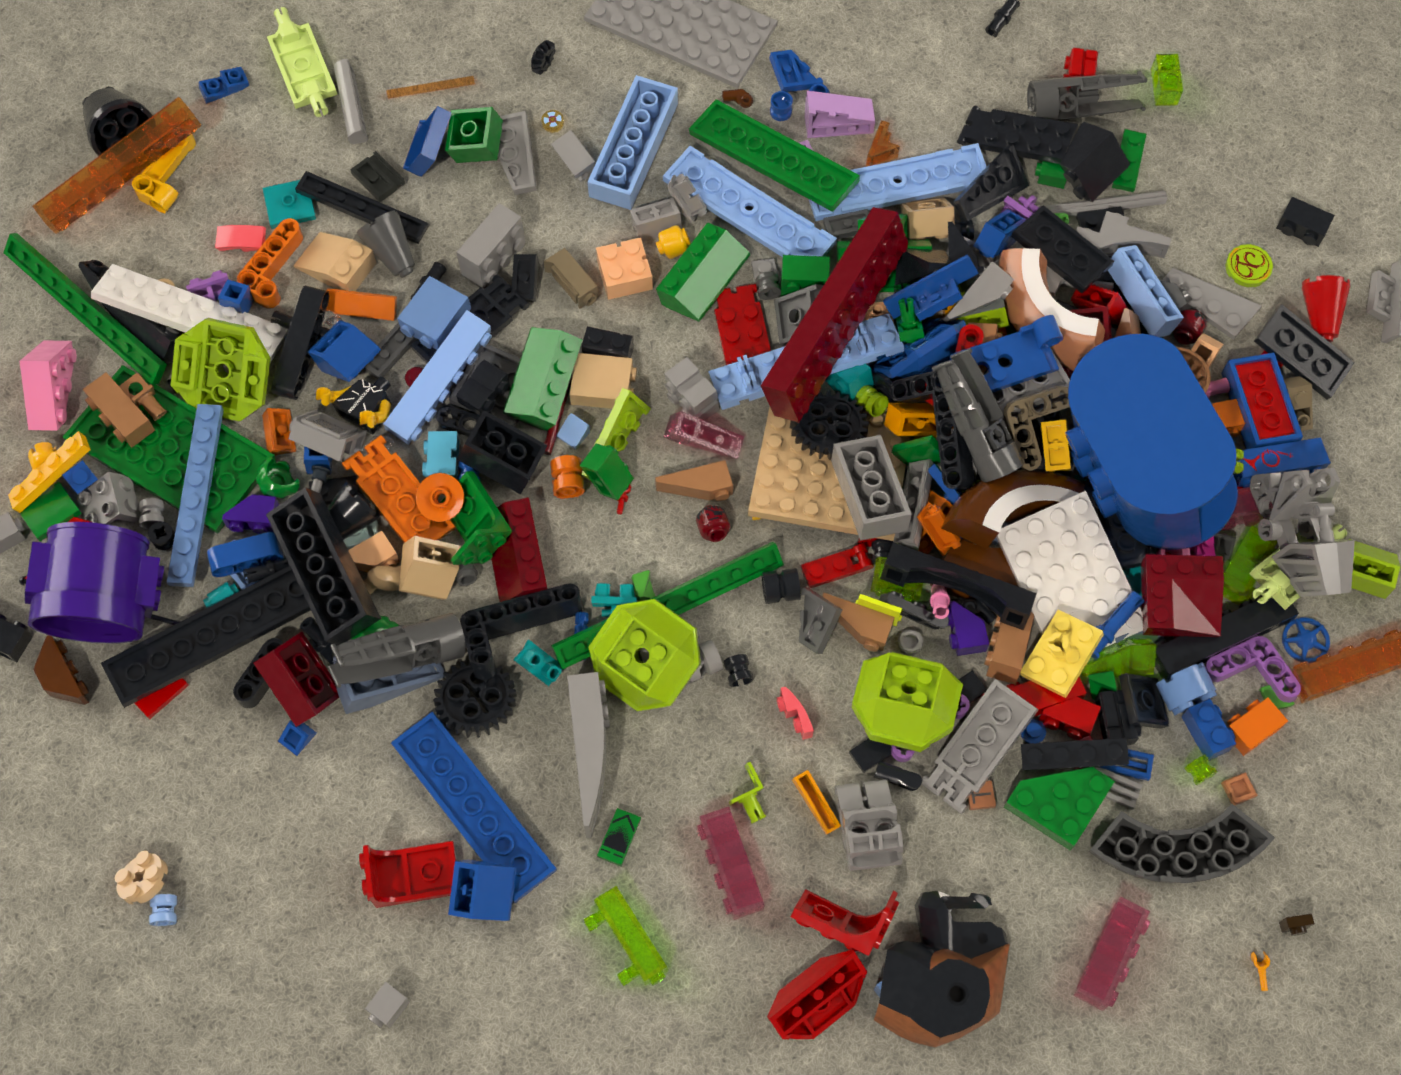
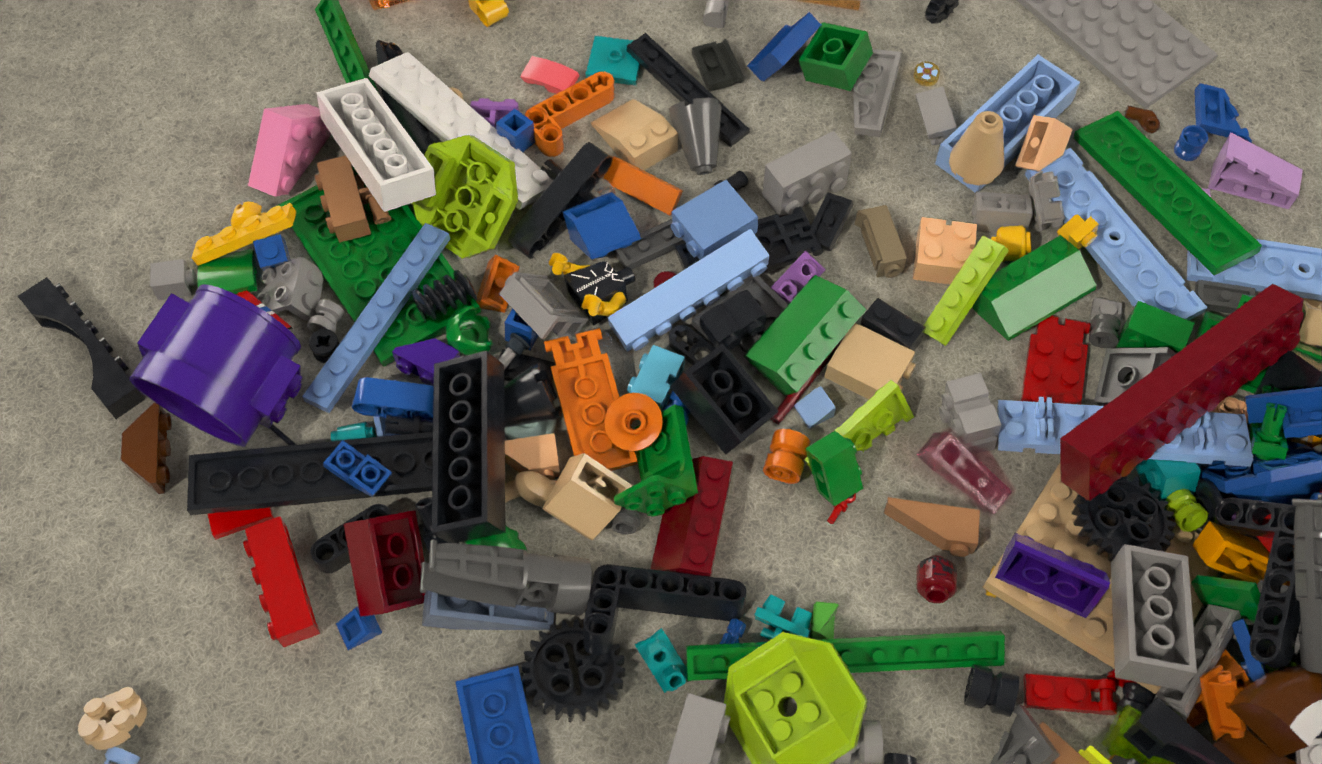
camera: 25 degrees right, 5 degrees down
clear orange slope [866,120,900,167] -> none
none -> red brick [243,516,320,647]
none -> white brick [316,78,436,212]
none -> blue slope [323,440,392,497]
none -> black piece [412,270,478,324]
none -> medium lavender hips [771,250,826,304]
none -> lime plate [923,236,1009,346]
none -> tan cone [949,111,1004,185]
none -> dark purple slope [995,532,1110,618]
none -> light nougat slope [1015,115,1073,171]
none -> yellow bracket [1057,214,1099,249]

